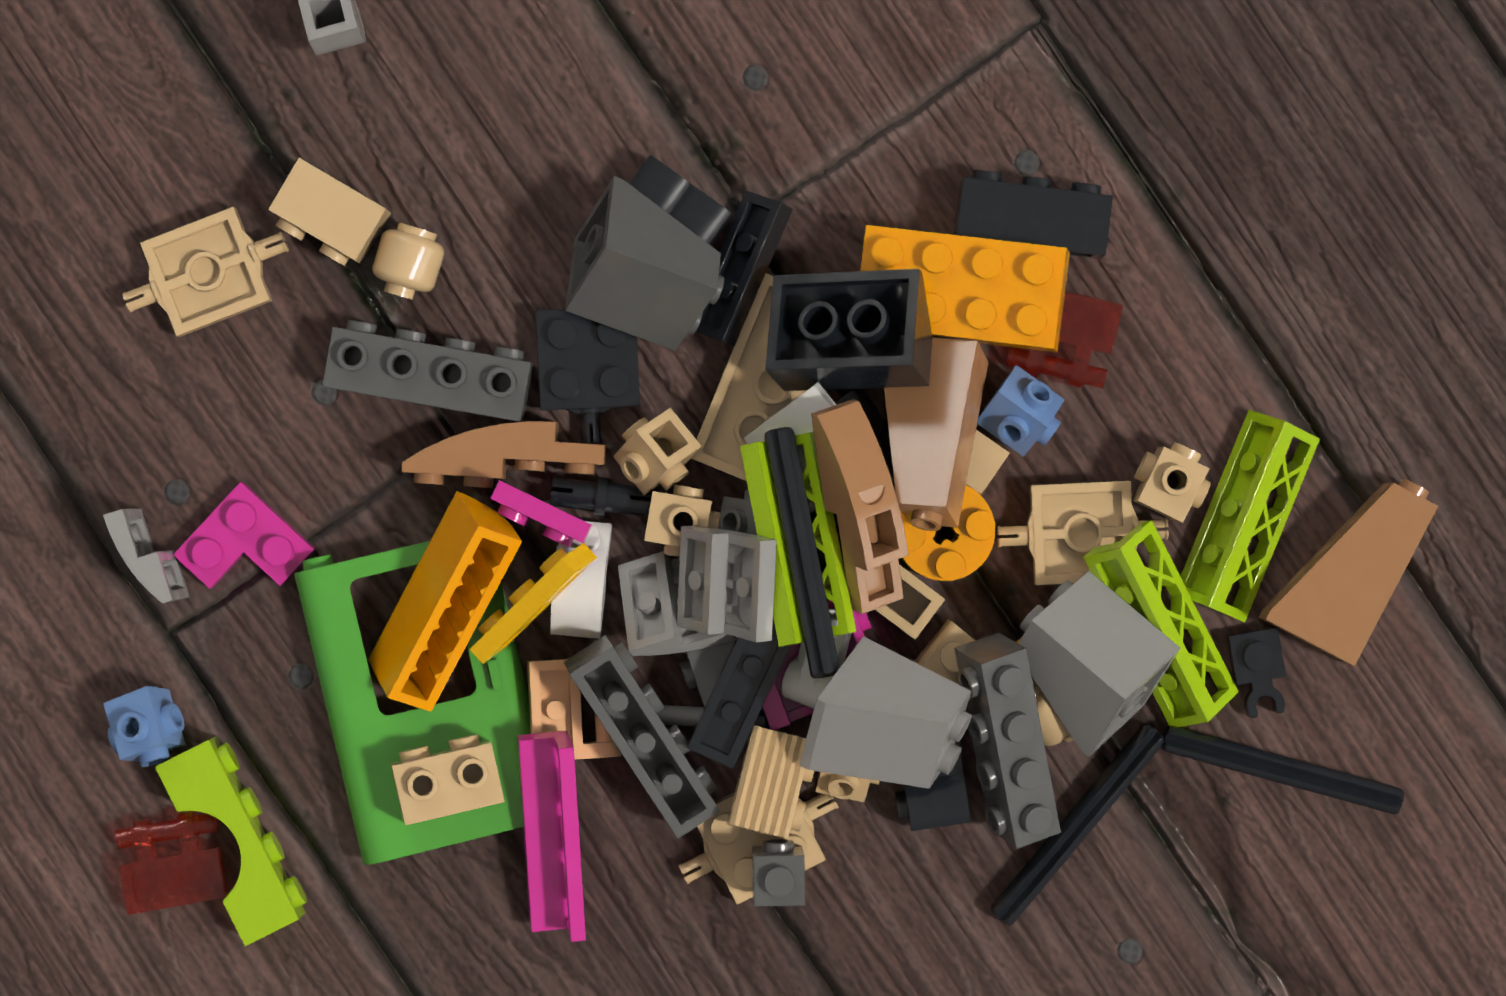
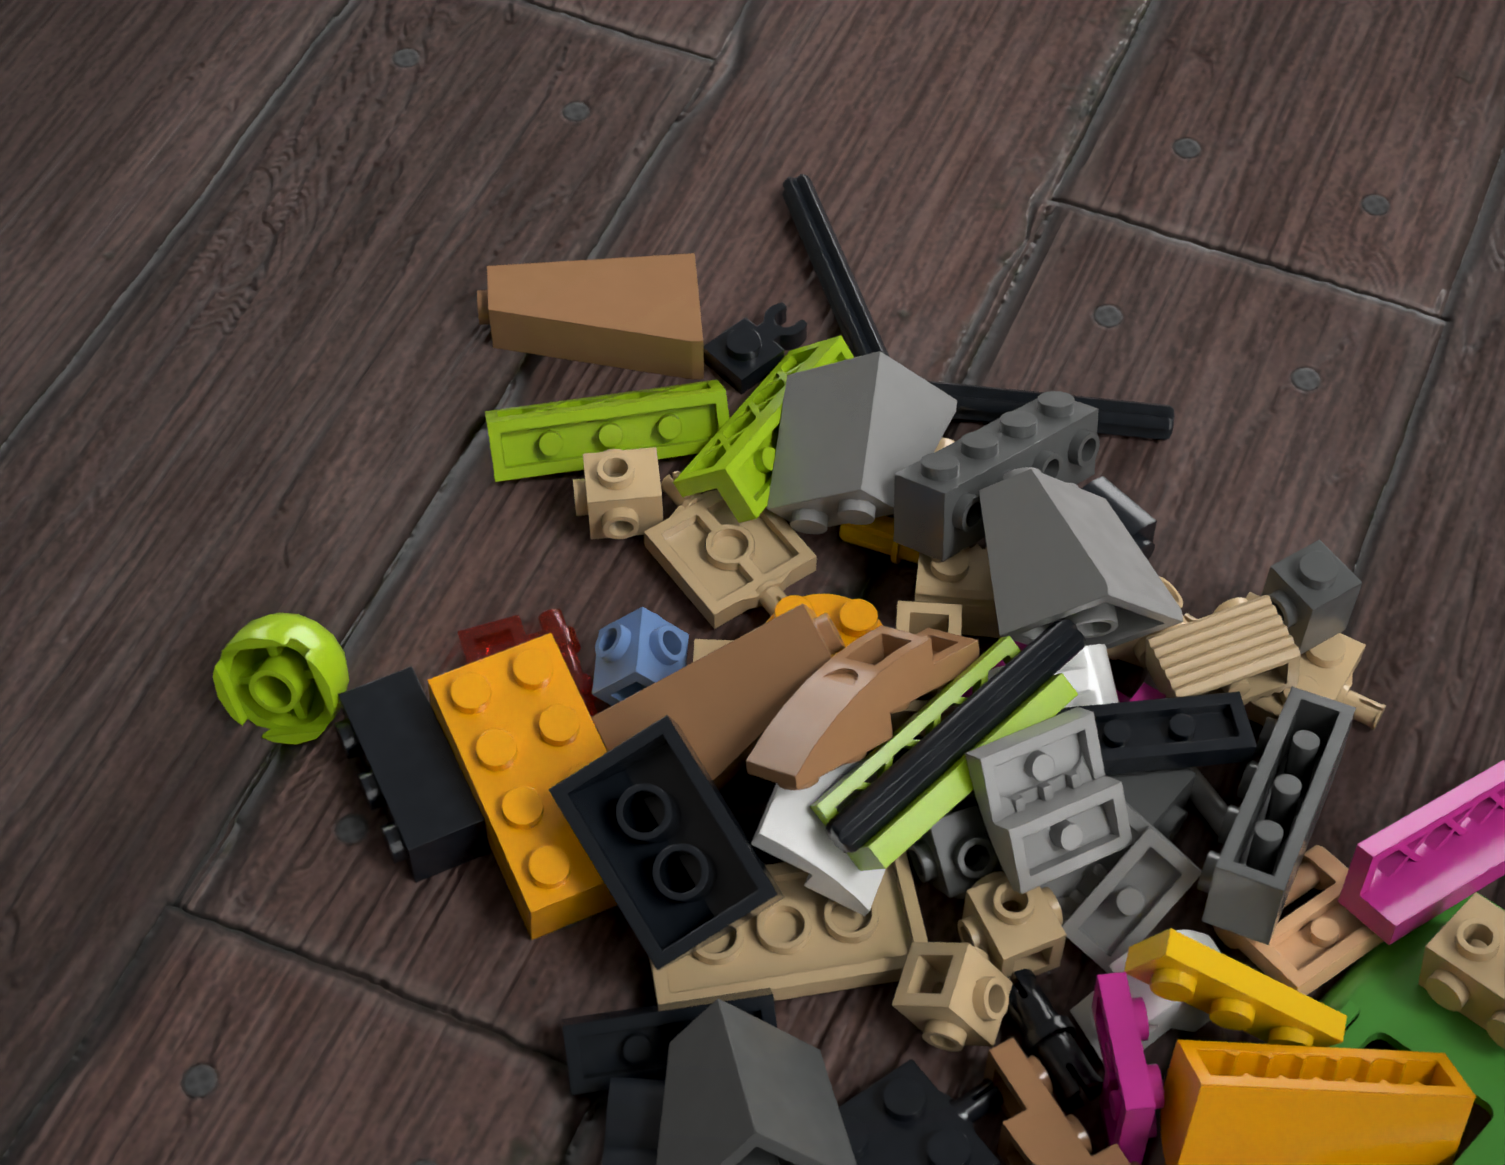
camera: 125 degrees left, 35 degrees down
none -> lime cylinder [213,613,349,745]

